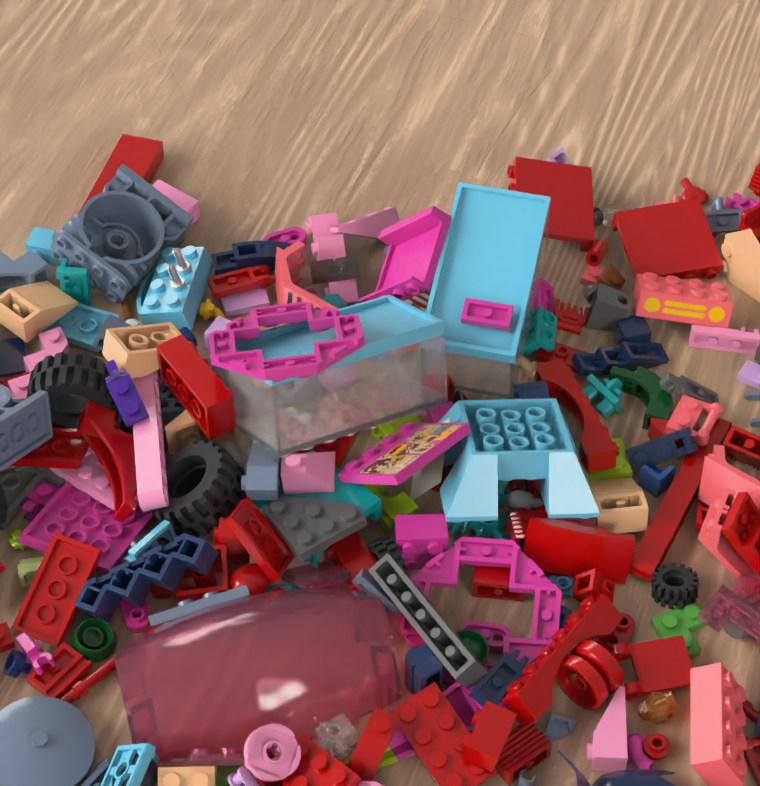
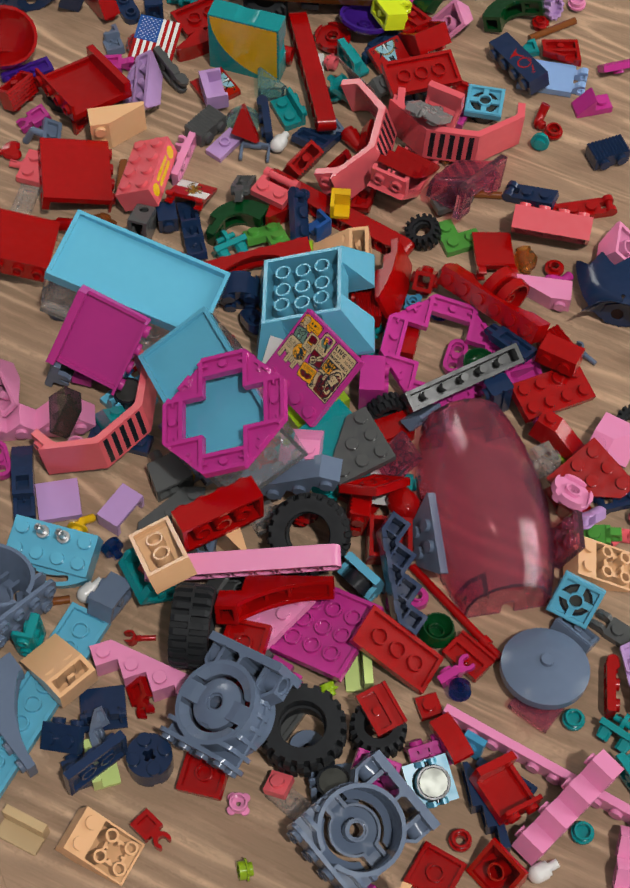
camera: 85 degrees left, 10 degrees up
dark purple hinge [105,359,149,427] -> none
red hinge [207,265,275,300] -> none
dark pink plate [461,298,514,331] -> none
none -> flag [164,179,217,211]
none -> bright green plate [242,222,290,247]
none -> yellow panel [330,188,351,219]

